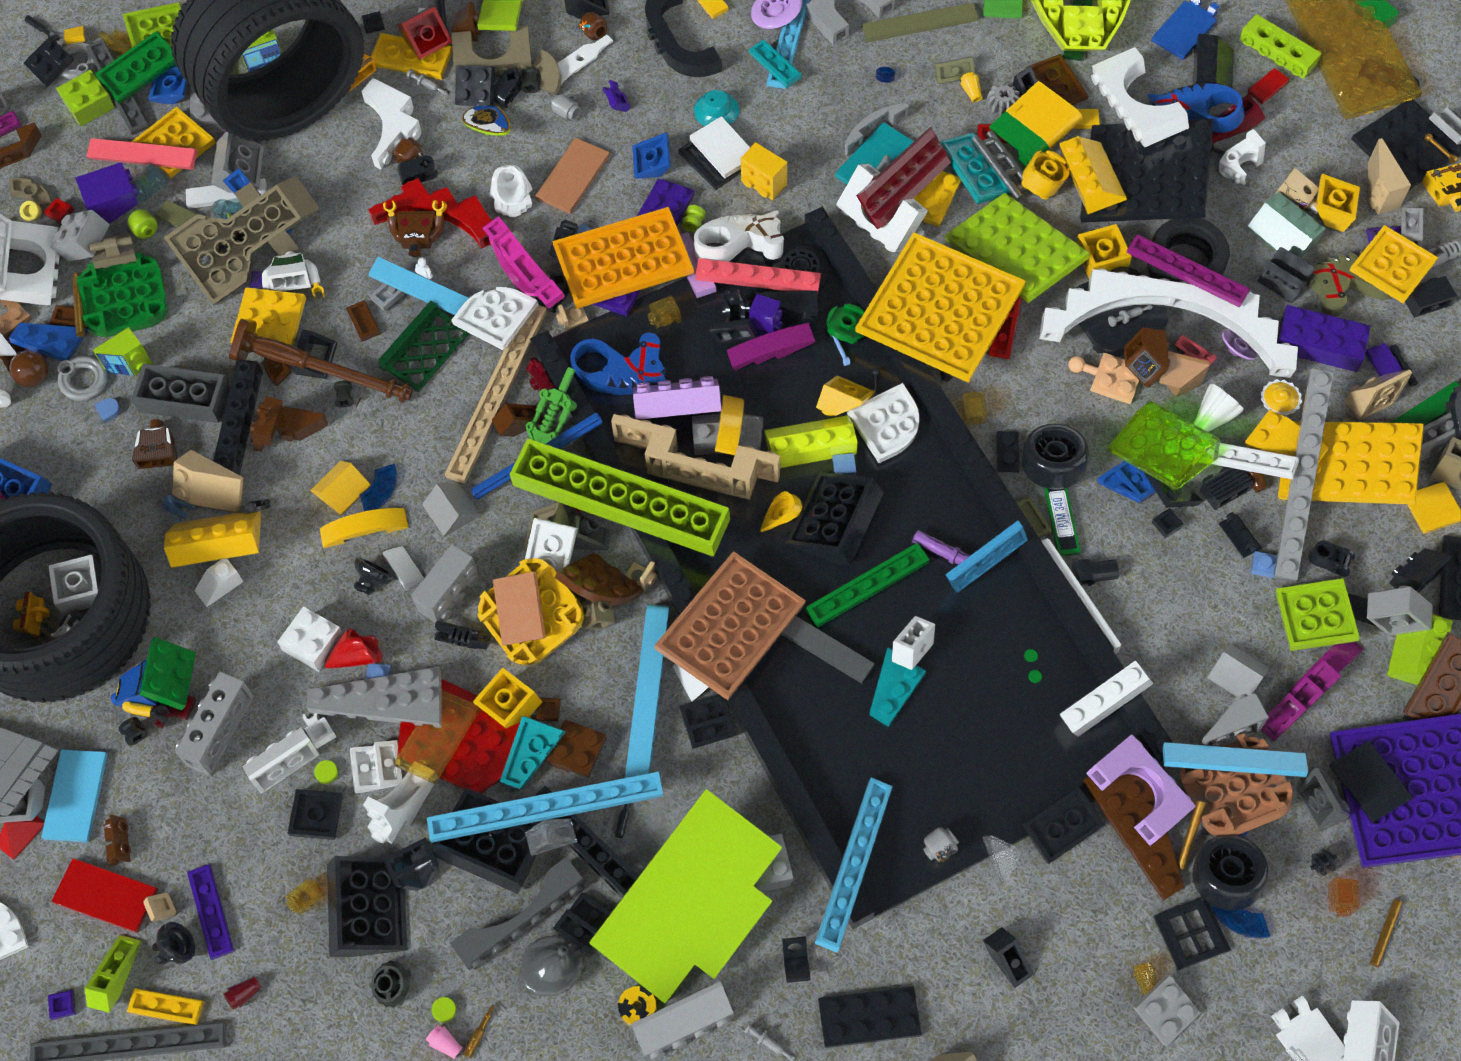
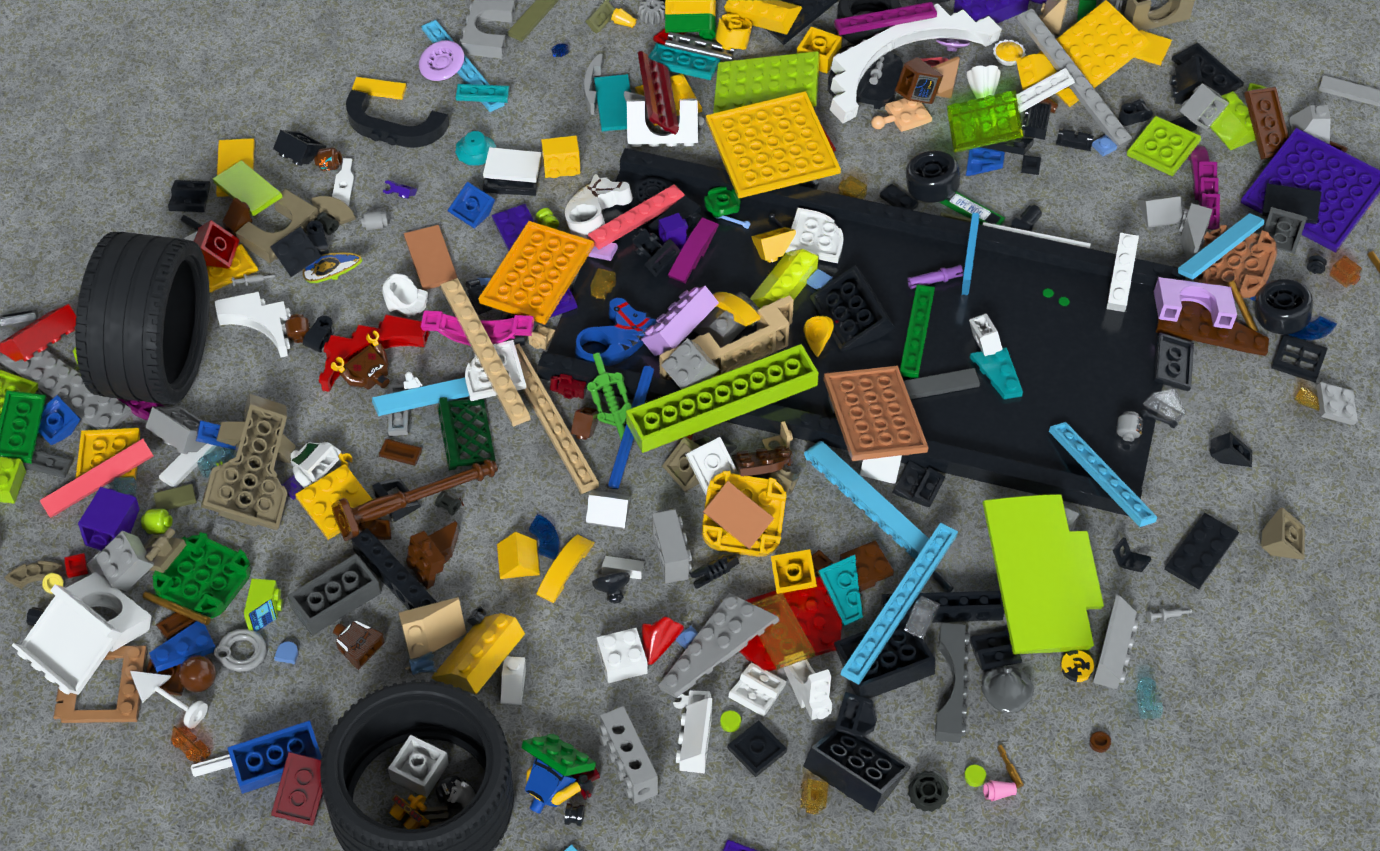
camera: 50 degrees left, 10 degrees down
none -> tan plate [441,278,531,427]
none -> light grey brick [661,338,719,390]
none -> black hinge [1141,410,1178,428]

